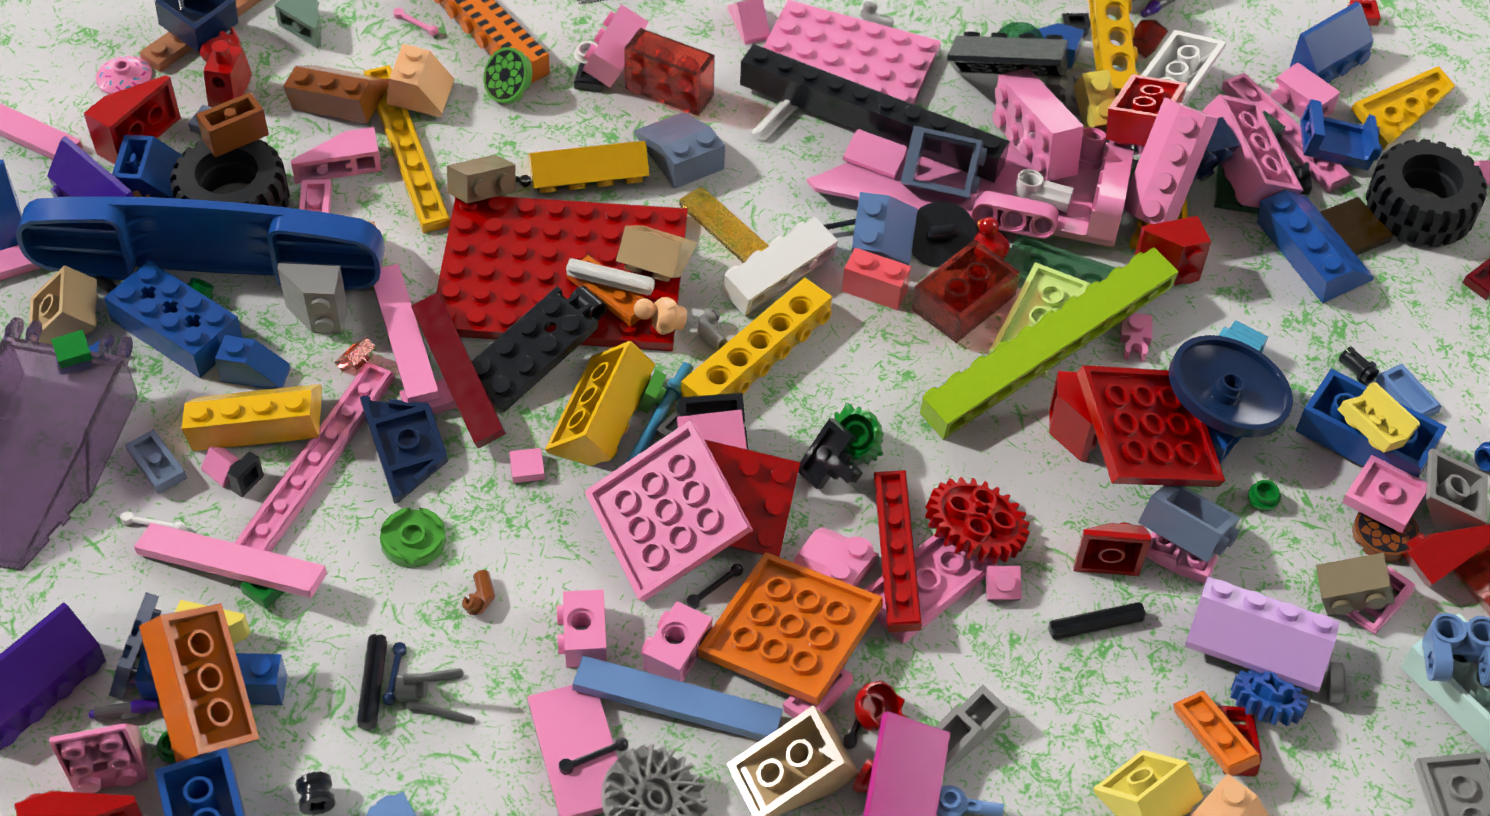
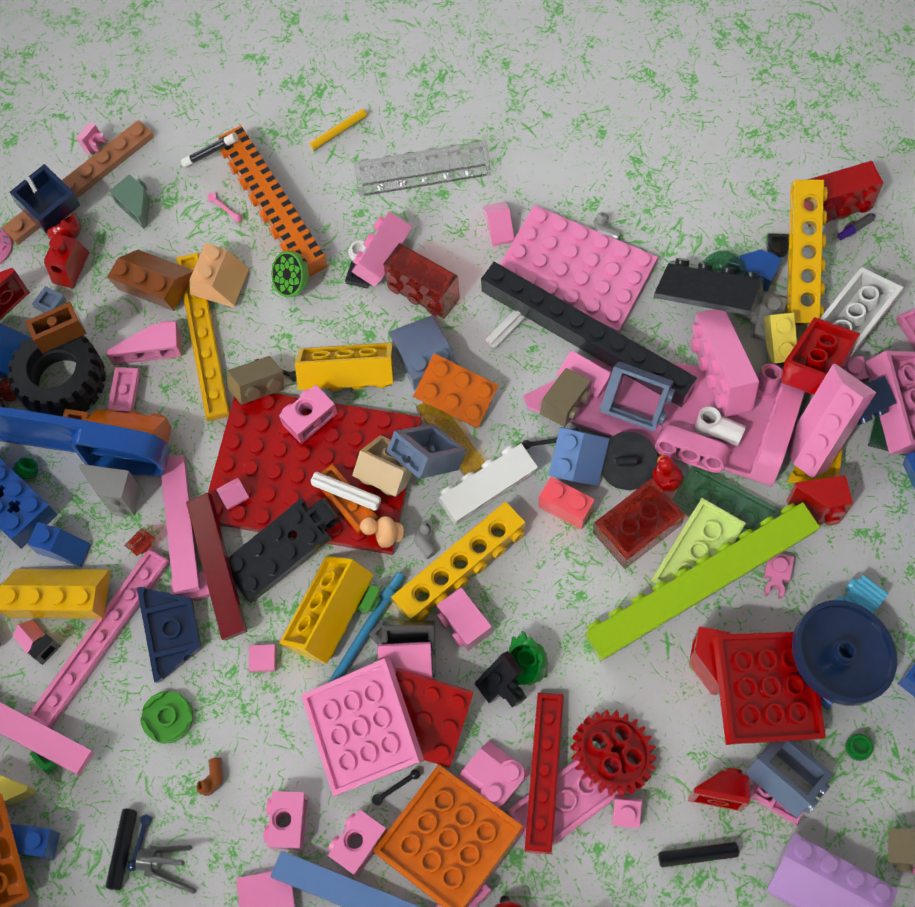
camera: 15 degrees right, 15 degrees up
clear red piece [1132,20,1168,59] -> none
none -> bright pink slope [216,478,249,510]
none -> bright pink brick [279,385,338,444]
none -> sand blue window [386,424,467,479]
none -> orange plate [412,353,499,428]
none -> bright pink brick [436,588,492,651]
none -> dark tan brick [540,368,592,427]

